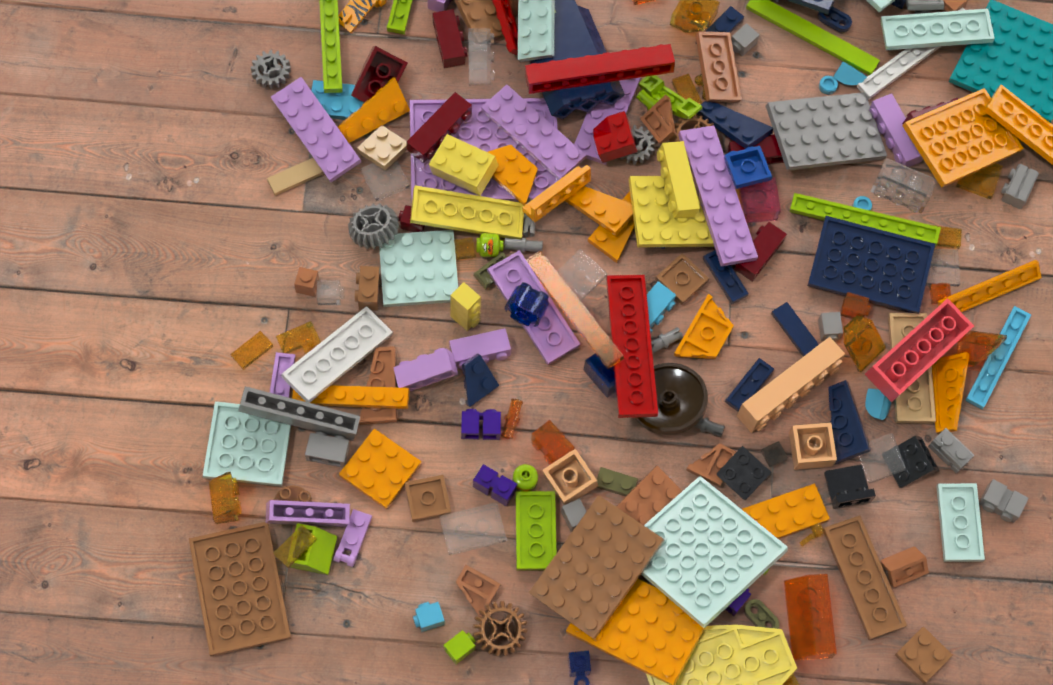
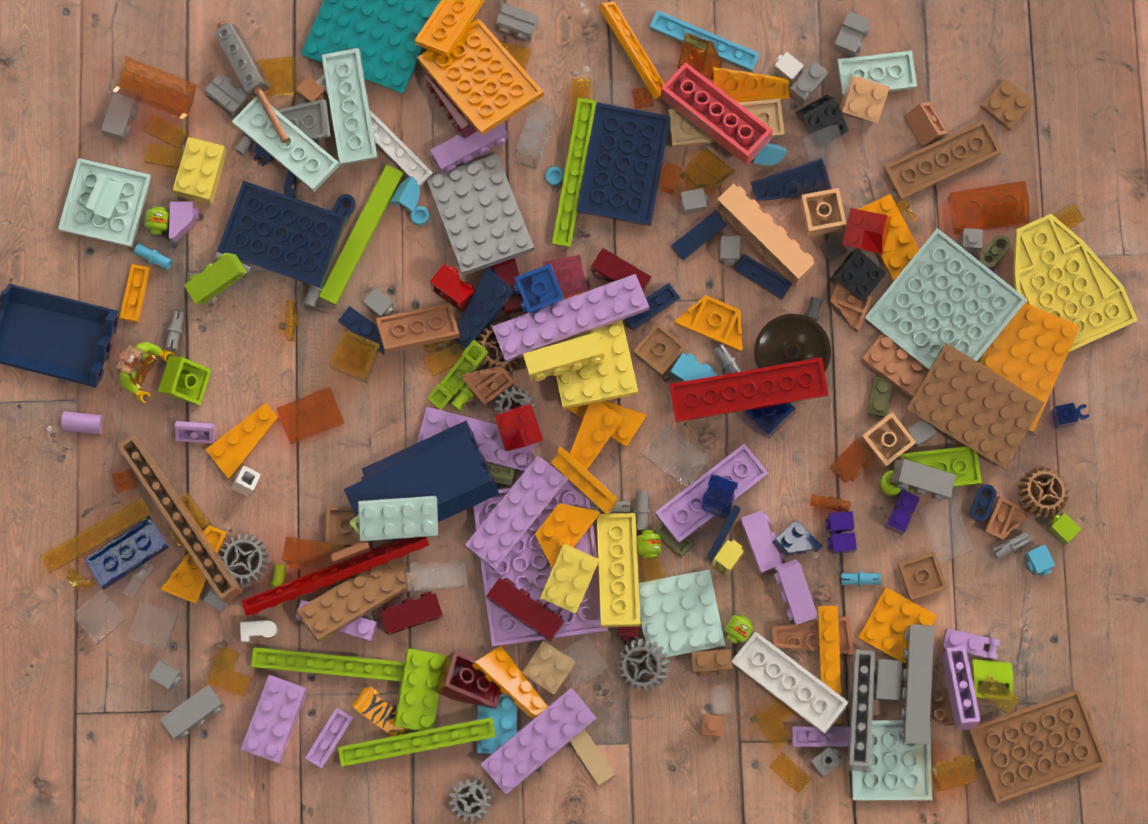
camera: 90 degrees left, 10 degrees up
red brick [525,44,675,94] -> none
clear orange tile [526,251,624,369] -> none
black bracket [824,465,876,509] -> none
none -> lime plate [394,648,445,731]
none -> red slope [430,264,475,313]
none -> olive plate [486,462,515,486]
none -> dark blue tile [707,504,741,561]
none -> light grey brick [719,236,740,266]
none -> lime head [724,614,753,644]
none -> white brick [774,52,804,85]
none -> light grey brick [810,747,842,778]
none -> light nougat brick [840,75,890,123]
none -> medium azure pin [841,571,881,587]
none -> red slope [842,208,891,255]
none -> light grey brick [891,459,956,501]
none -> light grey brick [900,624,934,746]
none -> light grey brick [960,228,983,254]
none -> dark blue plate [970,484,997,522]
none -> light grey axle [992,533,1031,560]

